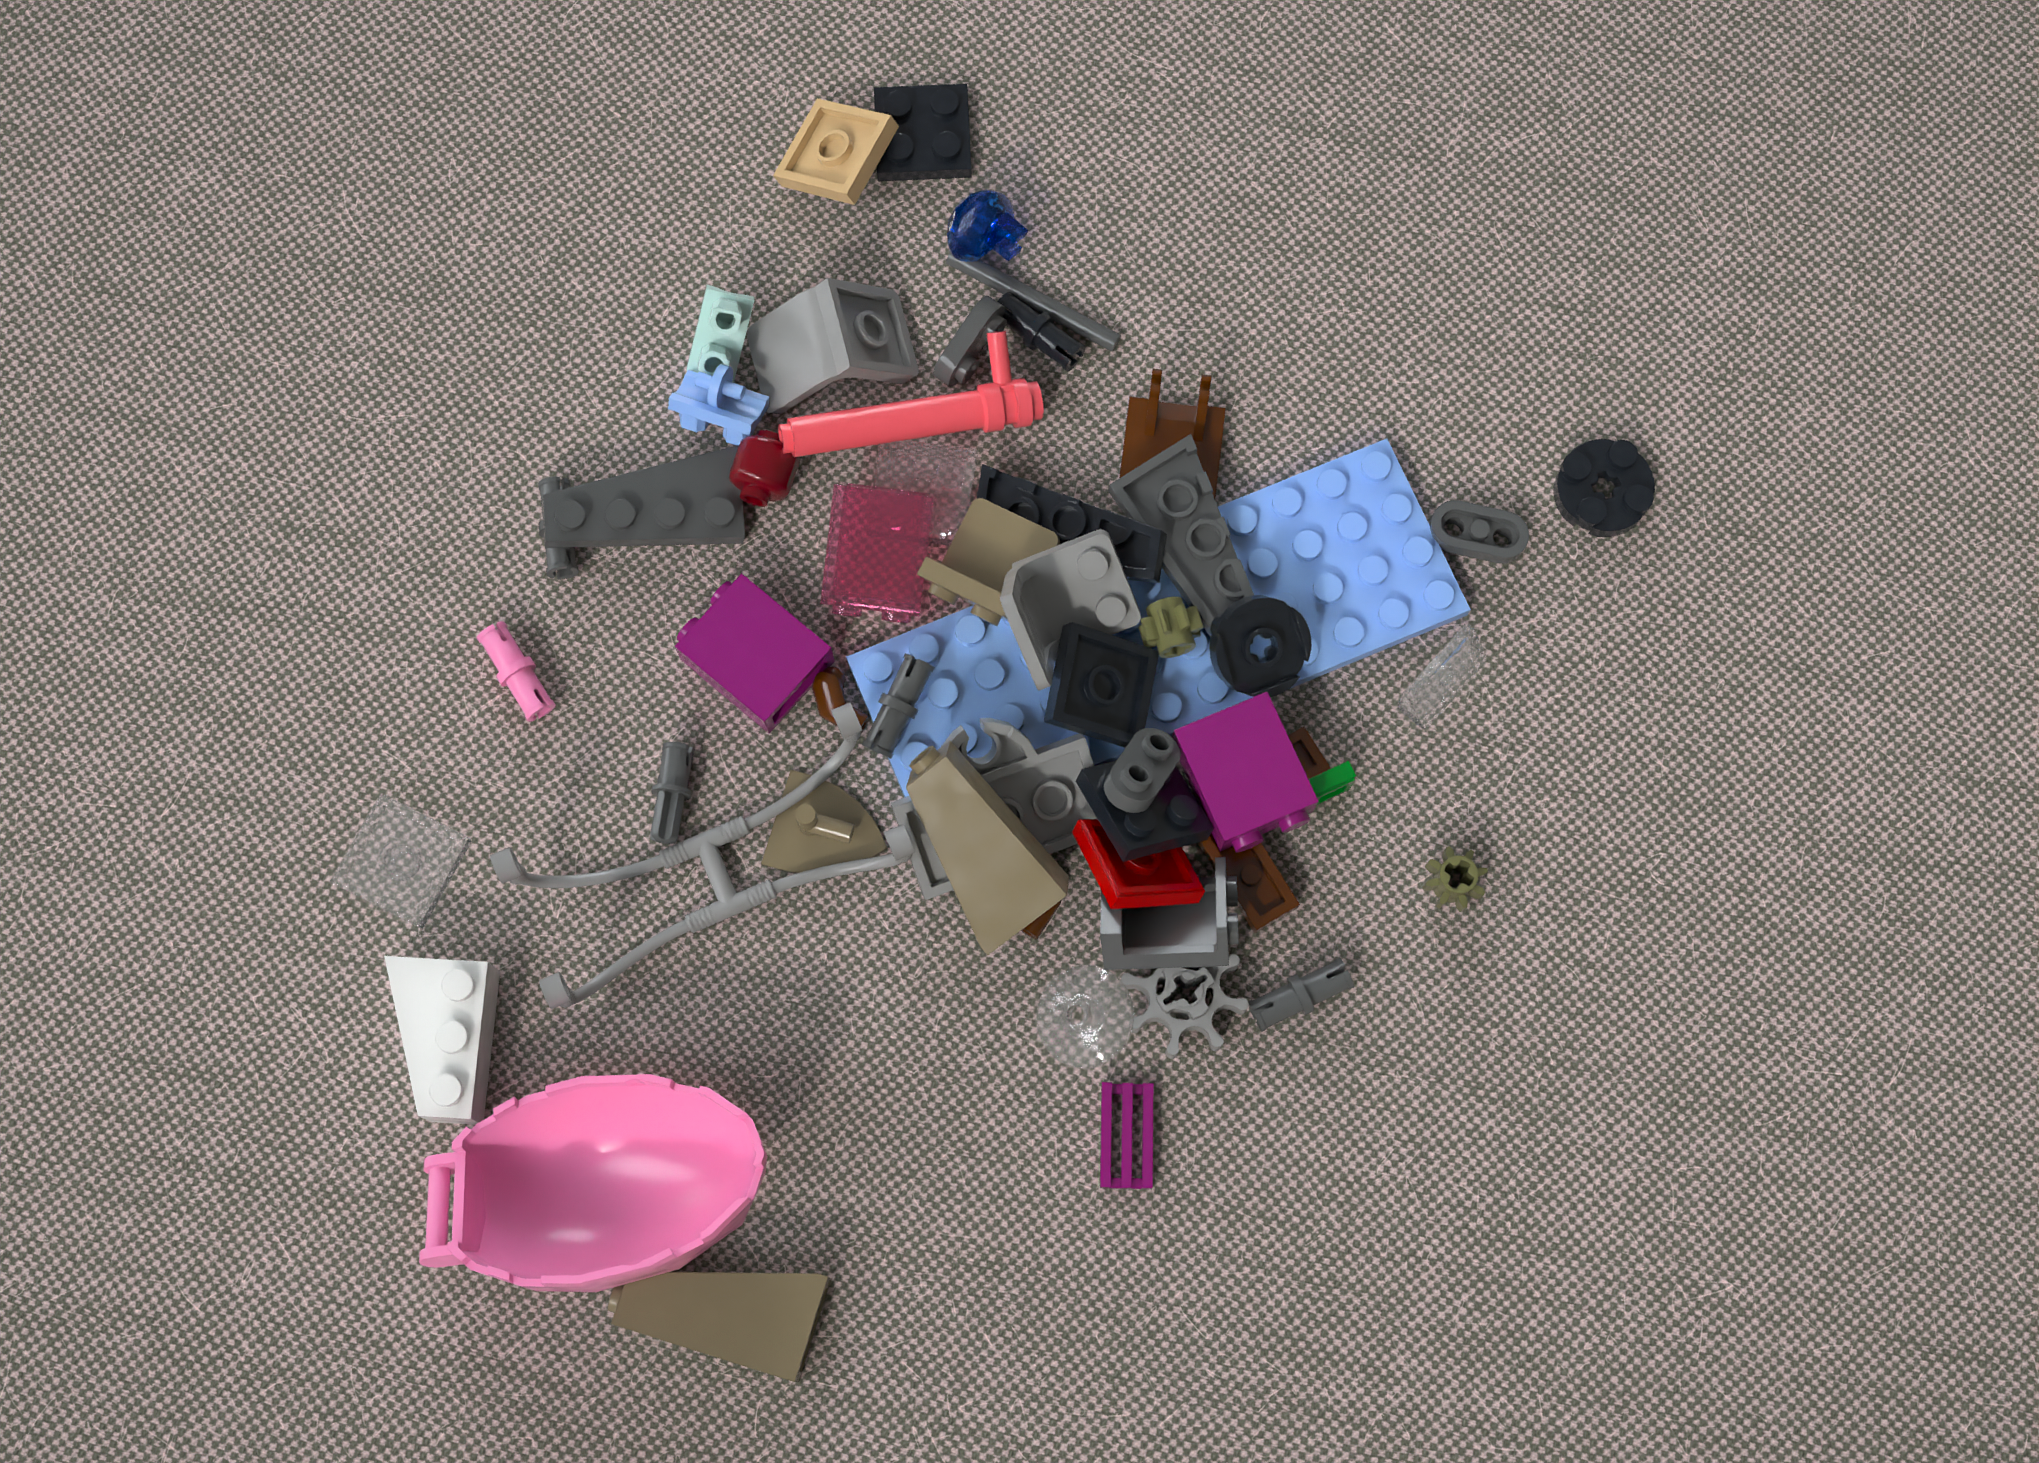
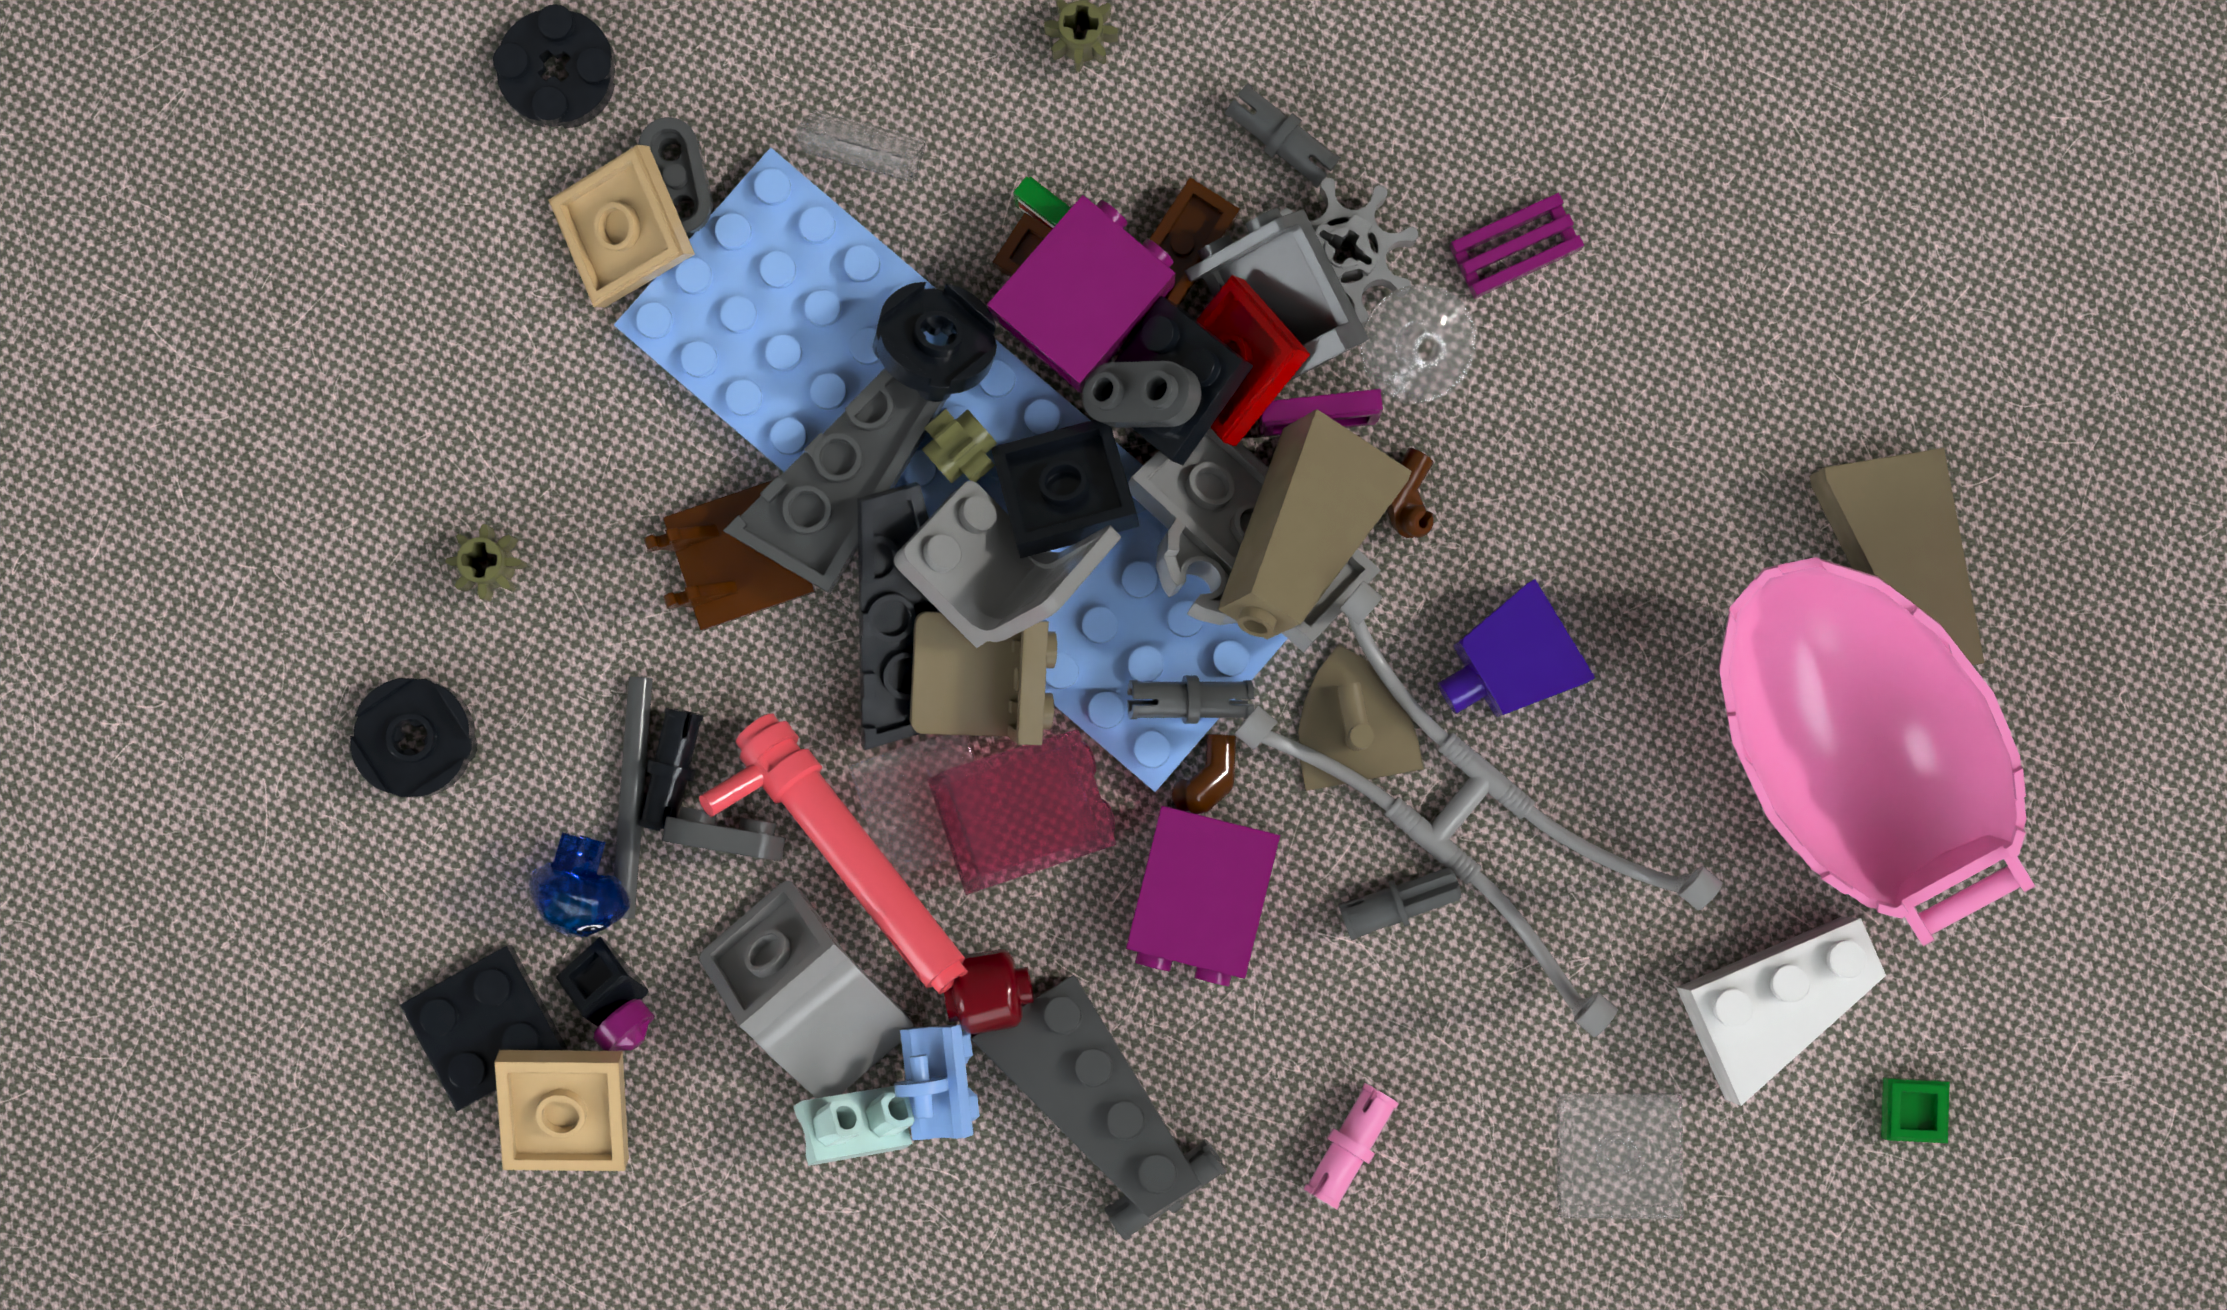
camera: 110 degrees left, 10 degrees up
none -> black plate [350,678,477,798]
none -> olive gear [445,524,527,602]
none -> tan plate [548,145,695,307]
none -> black slope [556,936,649,1027]
none -> magenta tile [593,999,655,1051]
none -> magenta tile [1258,389,1383,437]
none -> reddish brown arm [1387,448,1434,538]
none -> dark purple torso [1437,579,1595,717]
none -> green tile [1881,1077,1950,1143]

